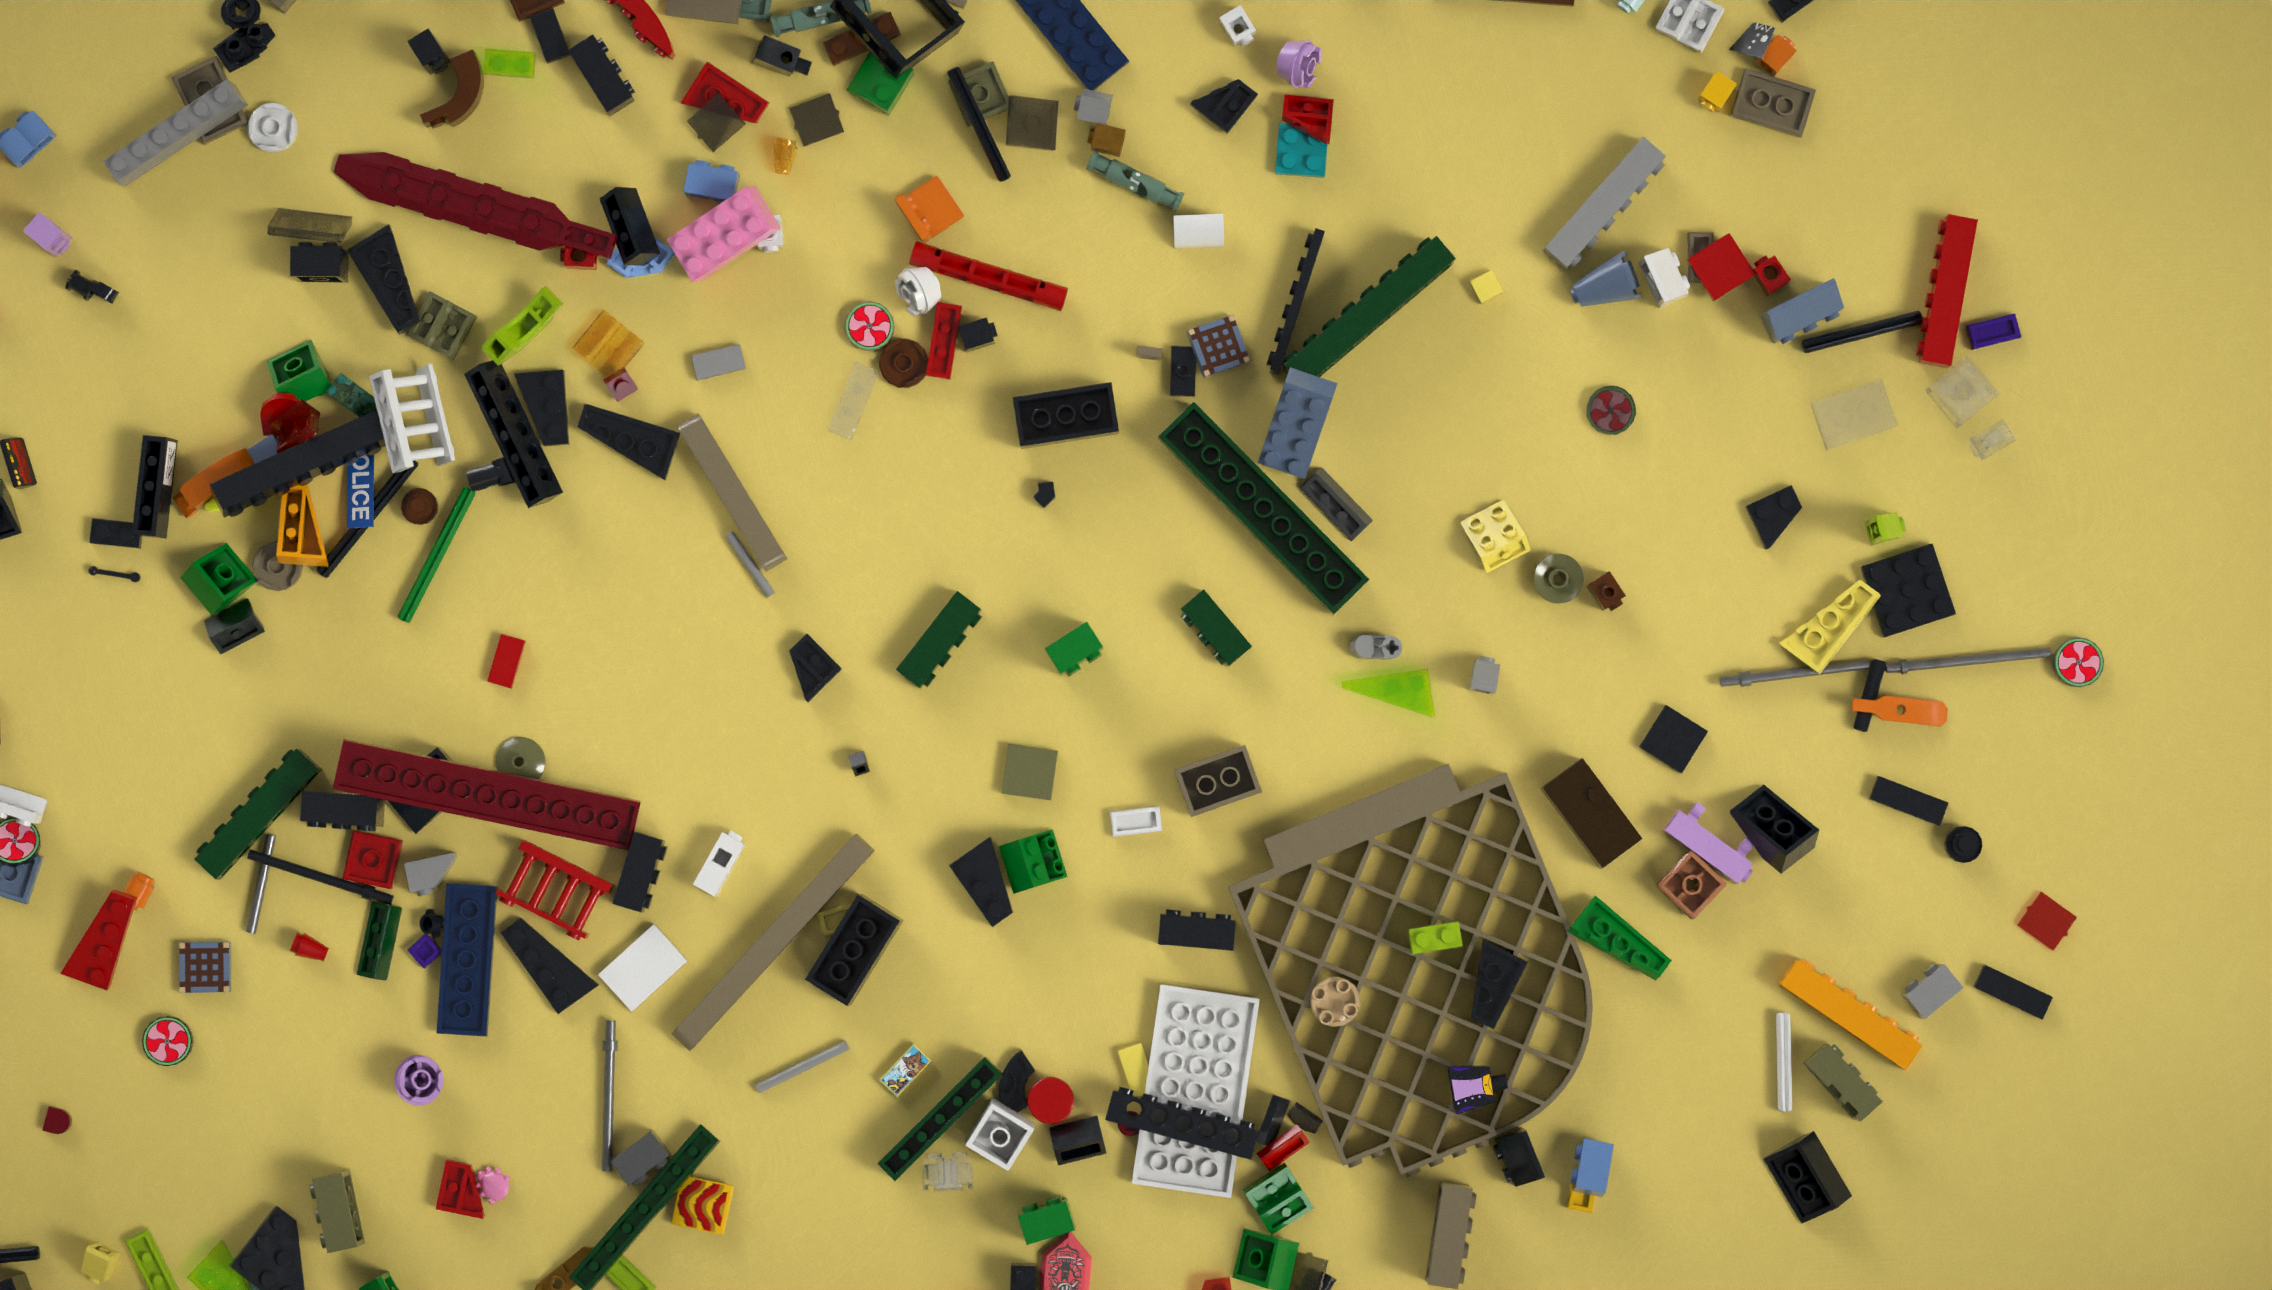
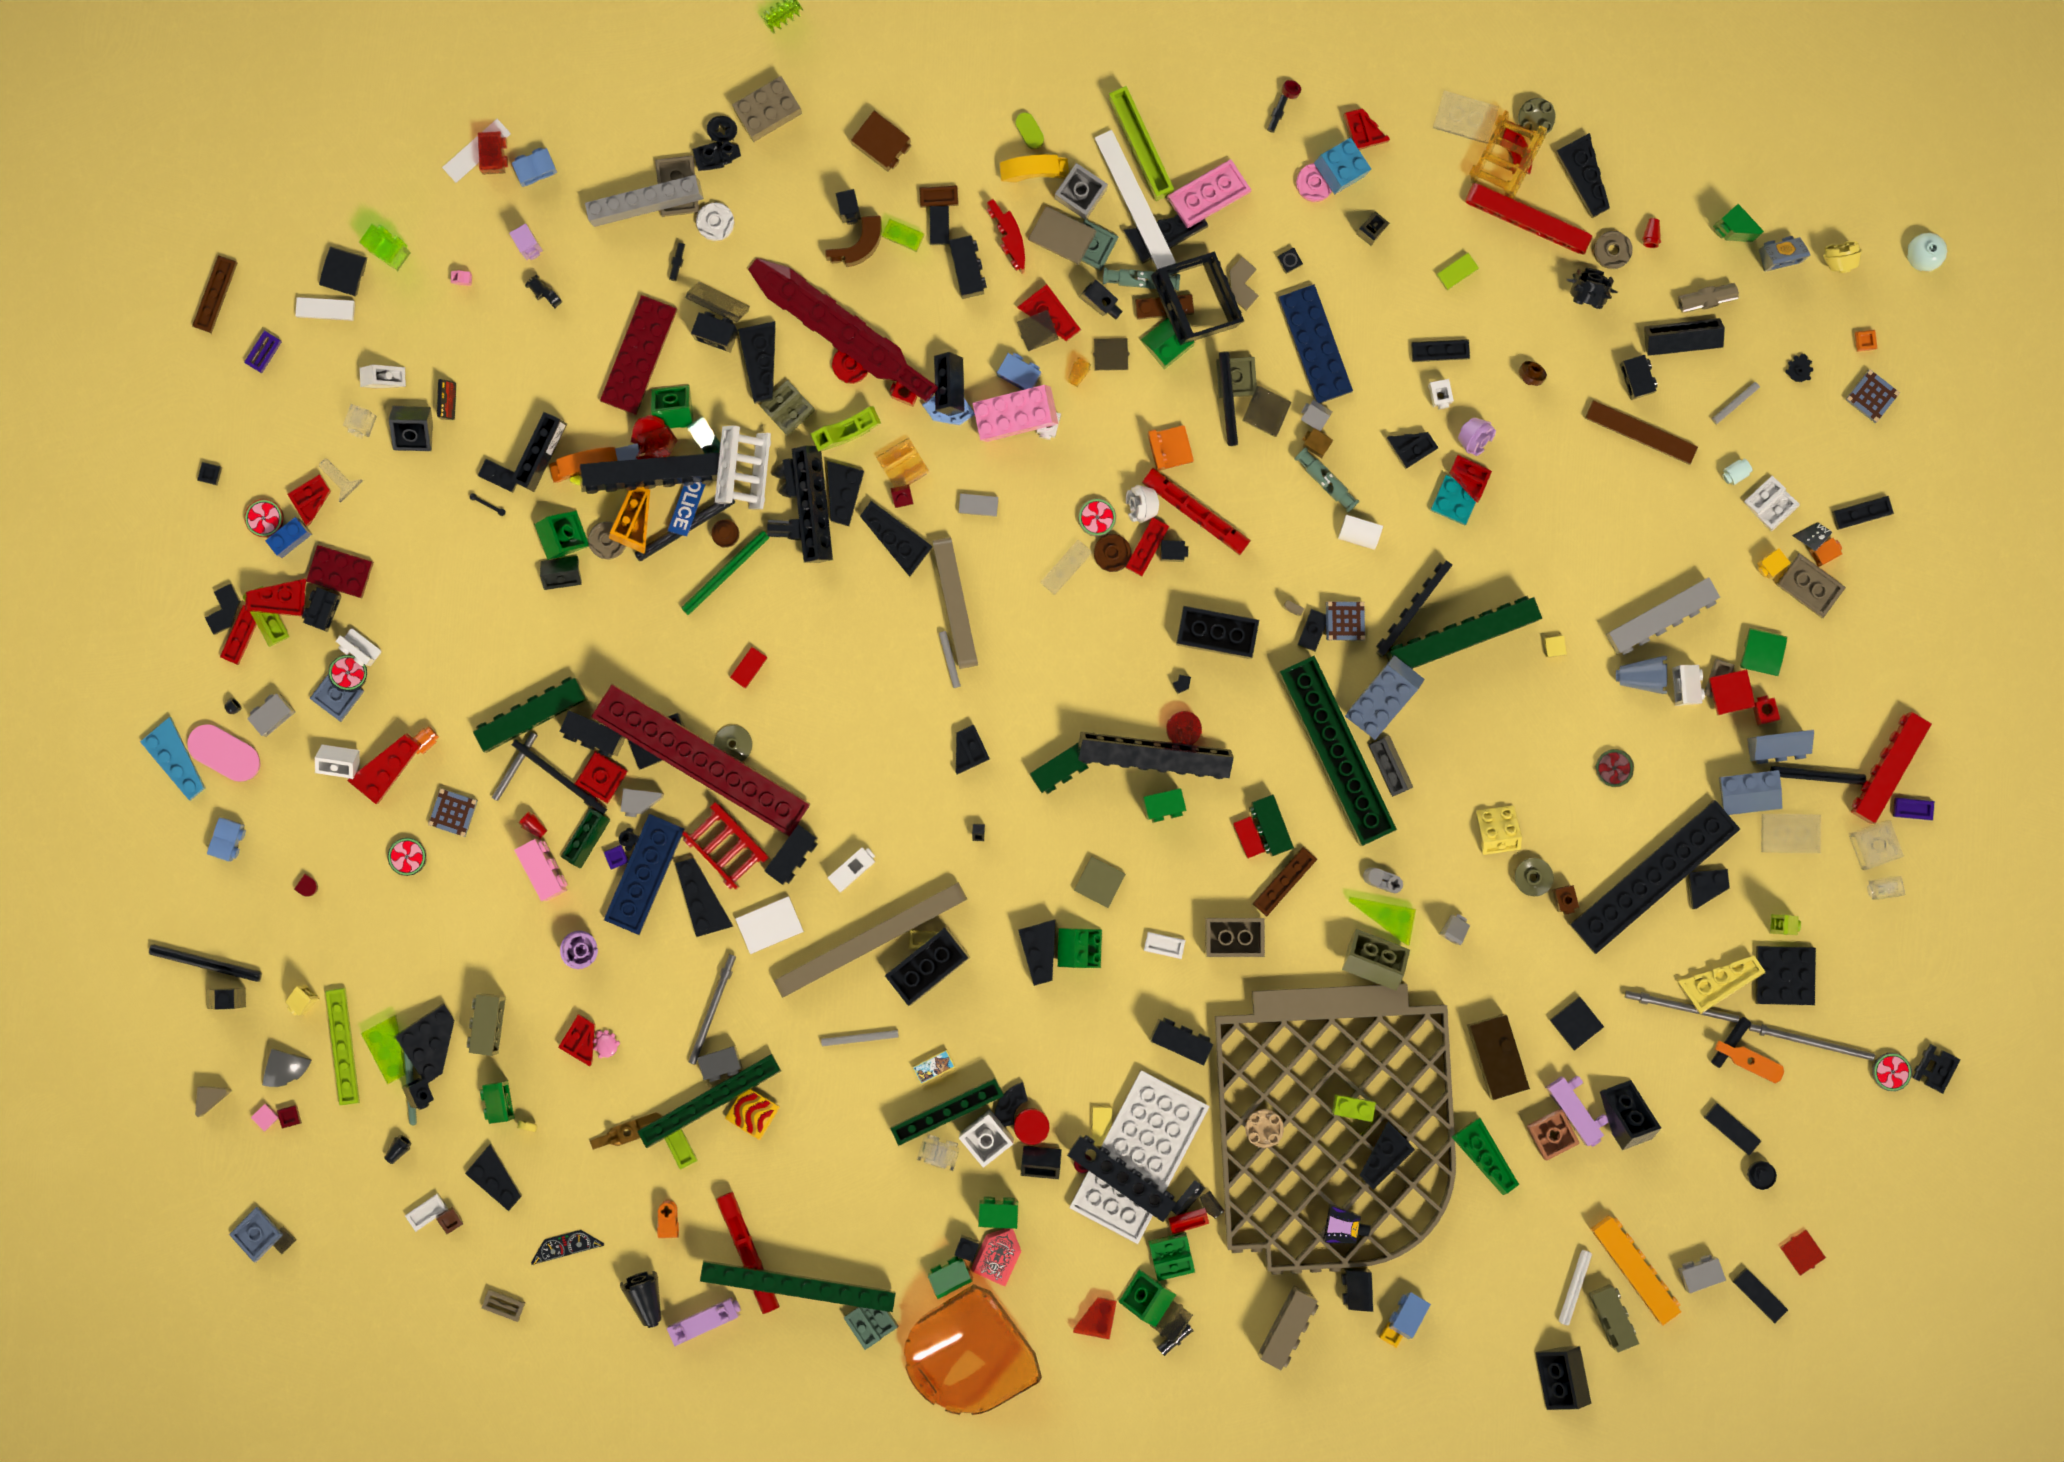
camera: 15 degrees right, 0 degrees up
none -> white brick [315,745,360,779]
none -> bright pink brick [514,839,568,901]
none -> dark red plate [600,295,678,415]
none -> black bar [669,243,685,282]
none -> black tile [771,458,797,498]
none -> red tile [832,350,868,384]
none -> black brick [1077,732,1234,779]
none -> clear red head [1166,711,1202,745]
none -> red tile [1233,816,1266,859]
none -> reddish brown tile [1252,847,1318,917]
none -> olive brick [1342,929,1410,991]
none -> black plate [1570,800,1740,954]
none -> sand blue slope [1719,770,1782,815]
none -> green slope [1740,628,1788,676]
none -> black plate [1912,1044,1961,1094]

